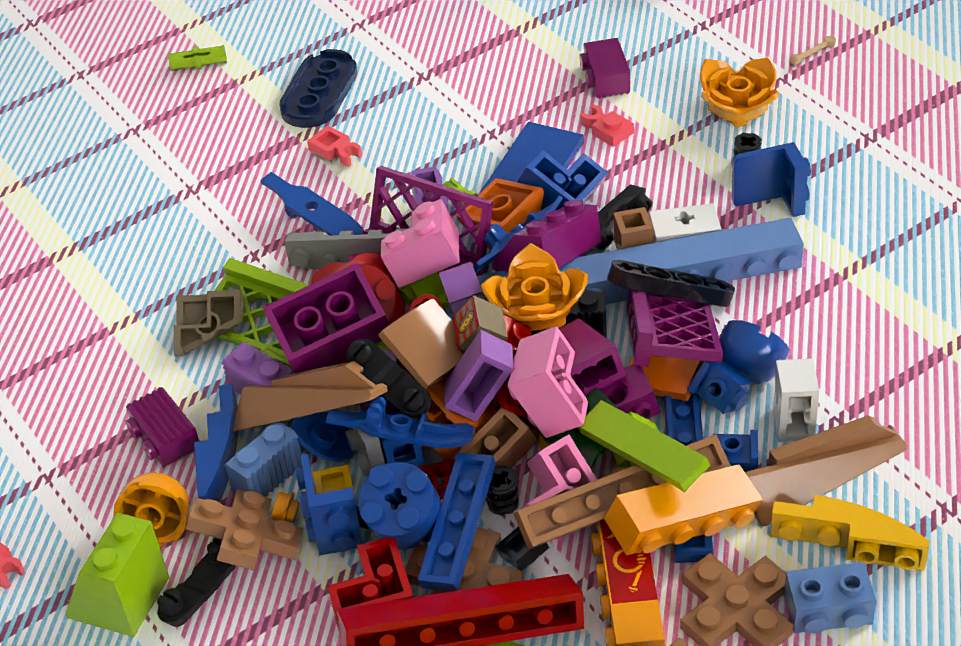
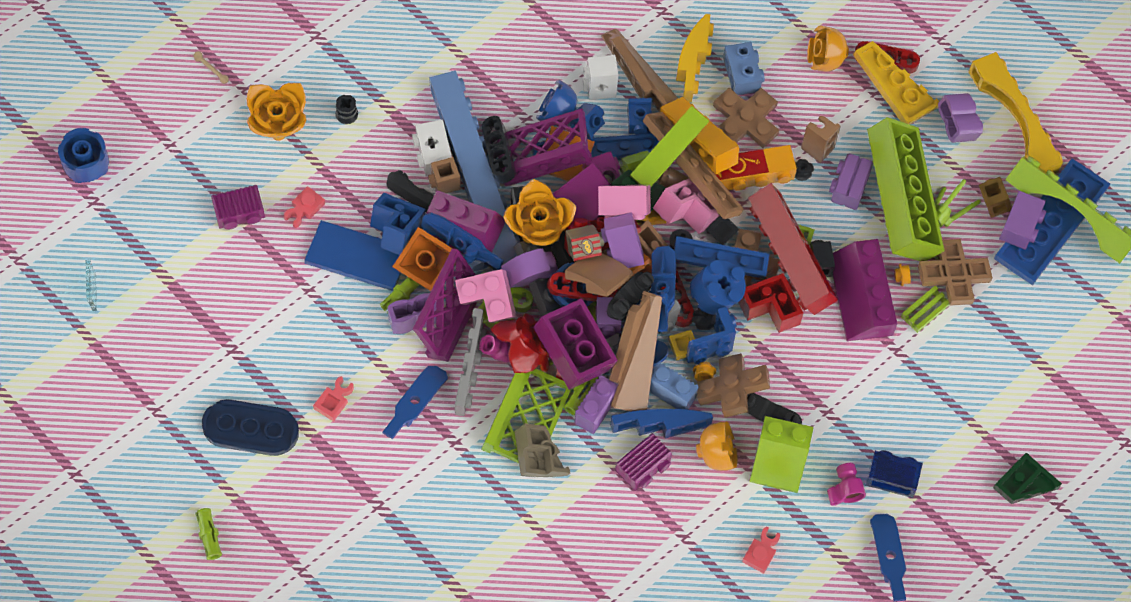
camera: 105 degrees left, 20 degrees up
blue bracket [732,142,811,217] -> none

